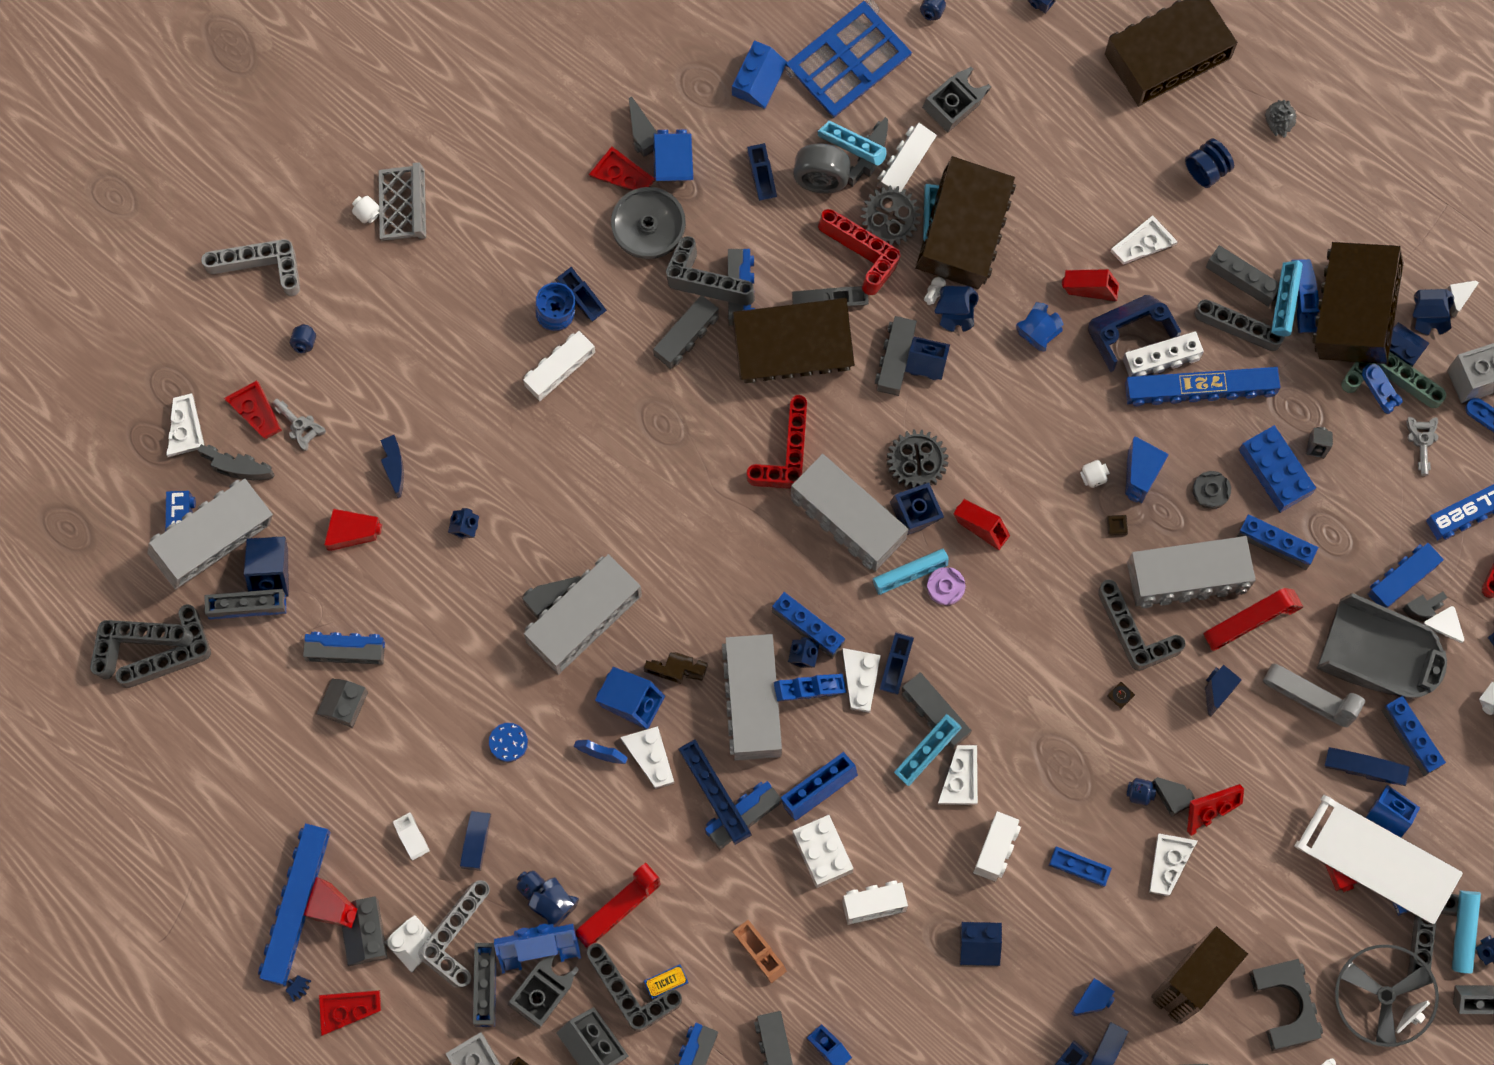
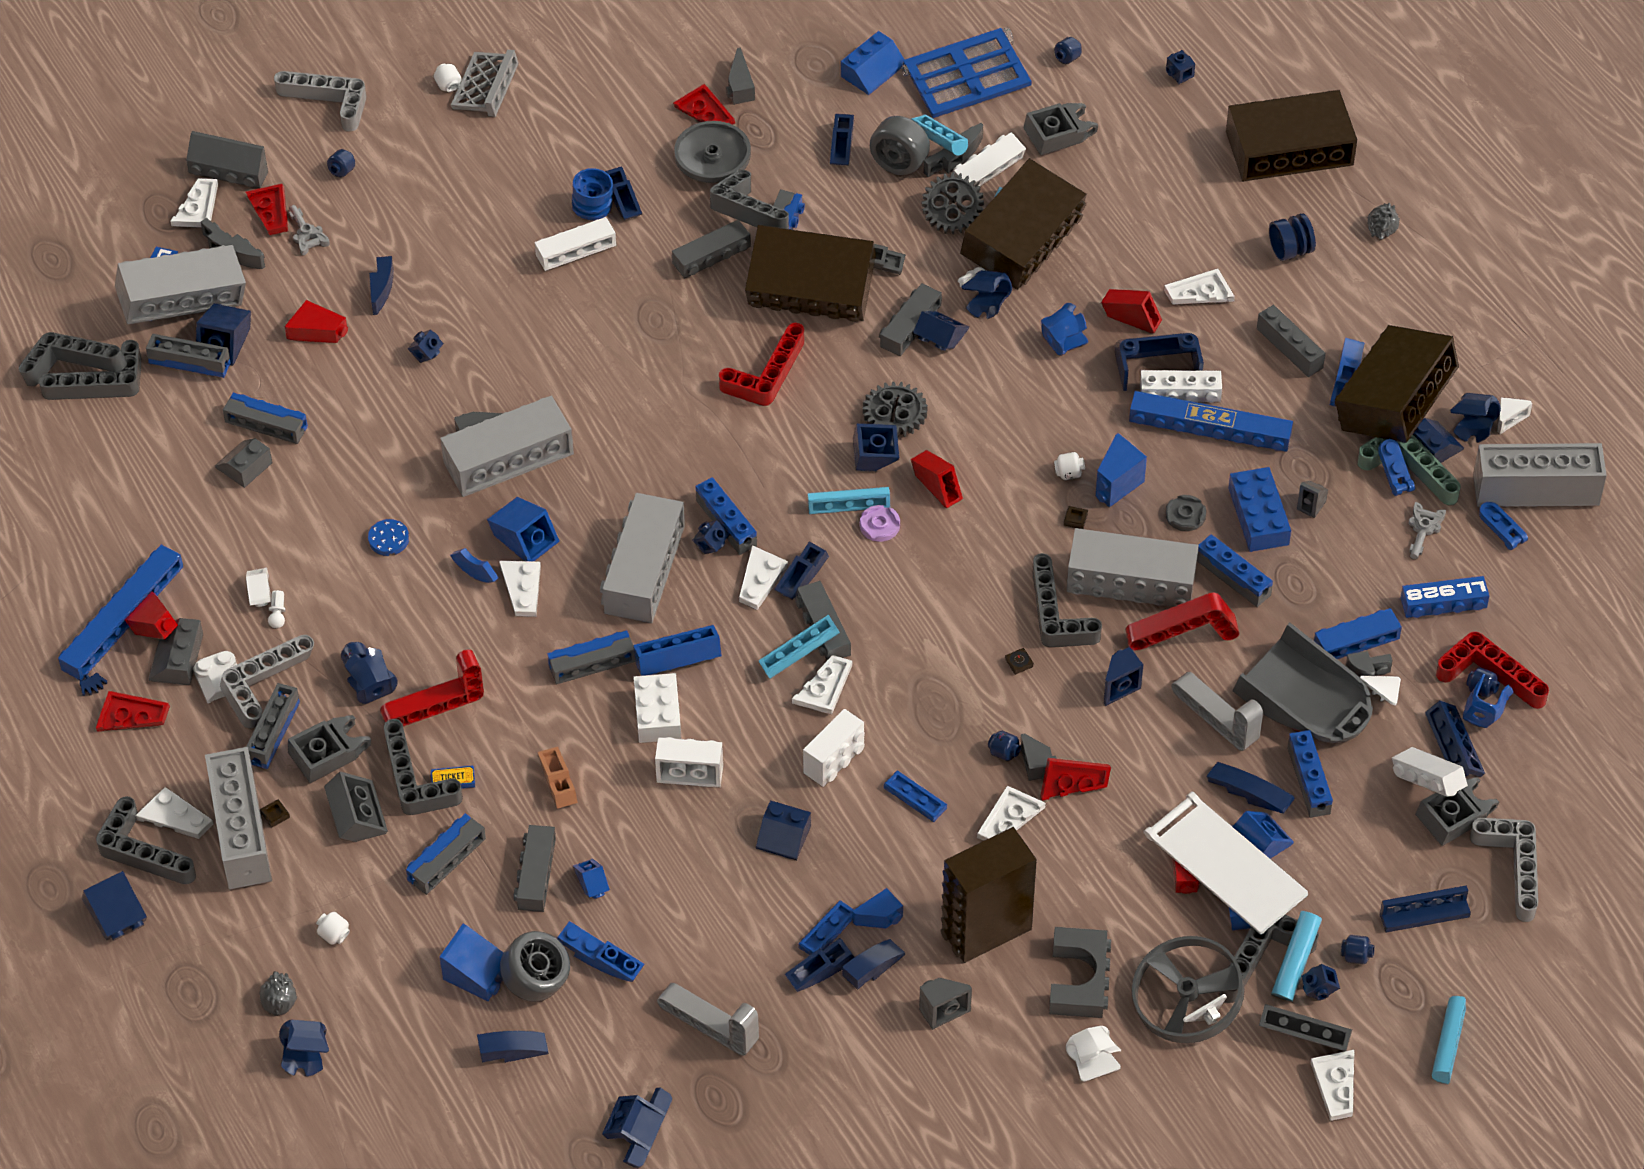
camera: 20 degrees right, 20 degrees down
dark blue slope [460,811,491,871] -> none
blue bracket [494,924,581,974] -> none
dark brown plate [644,652,708,684] -> none
blue slope [653,129,693,181] -> none
dark blue tile [678,739,752,845] -> none
blue slope [773,674,847,701] -> none
light grey brick [791,454,908,572] -> none
red beam [818,209,901,295] -> none
dark grey beam [1194,299,1298,351] -> none
medium azure brick [1271,260,1303,336] -> none
none -> dark grey slope [186,131,268,189]
none -> white axle [268,590,285,628]
none -> blue tile [798,900,854,955]

